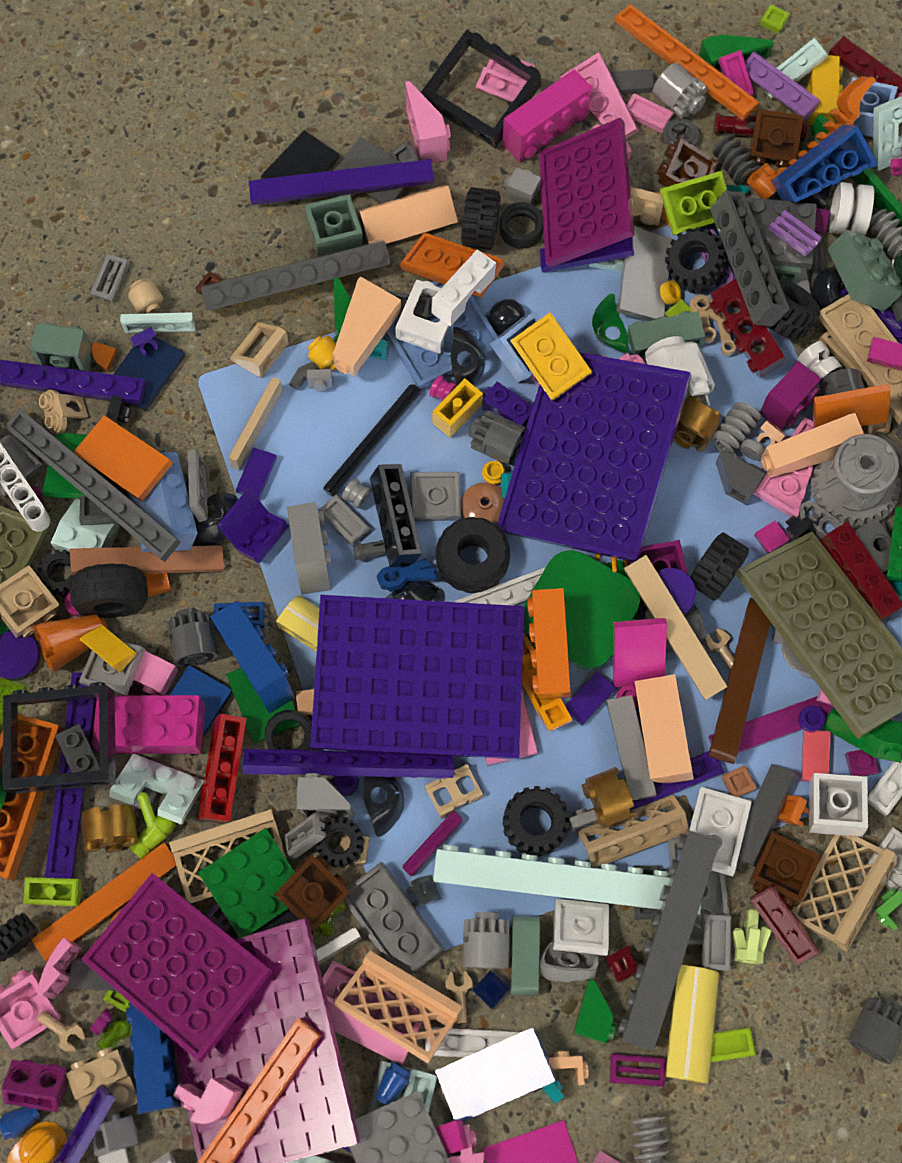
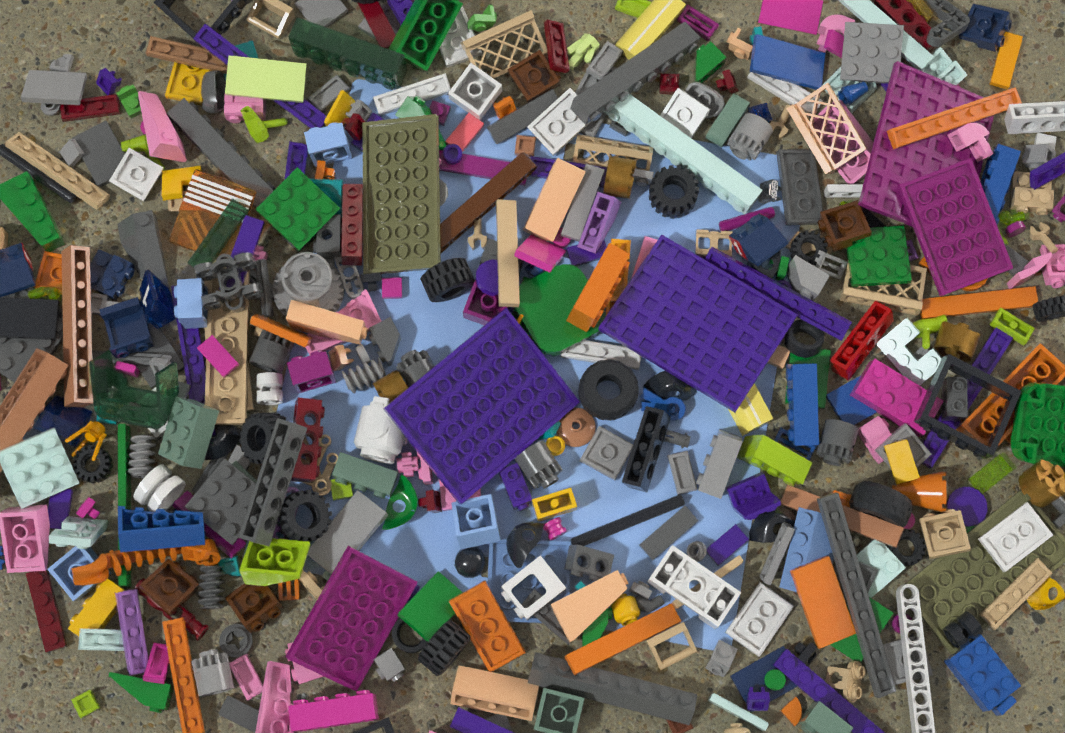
camera: 150 degrees left, 5 degrees up
light grey wheel [342,478,372,509] -> none
white arch [432,250,496,326] -> none
yellow tile [510,312,592,401] -> none
yellow tile [660,280,681,305] -> none
medium lavender tile [769,210,822,257] -> none
none -> dark grey gear [396,350,435,388]
none -> green tile [397,571,463,642]
none -> dark red tile [418,490,442,513]
none -> dark grey brick [564,544,614,581]
none -> orange tile [565,603,681,676]
none -> medium lavender slope [577,192,622,254]
none -> dark grey tile [639,506,698,561]
none -> white plate [647,545,741,629]
none -> light grey plate [687,541,707,562]
none -> light grey bracket [705,640,738,677]
none -> dark red tile [716,69,739,94]
none -> white tile [725,582,794,657]
none -> dark blue slope [729,213,789,266]
none -> lime wedge [737,435,812,486]
none -> green tile [764,669,786,691]
none -> green tile [768,256,789,280]

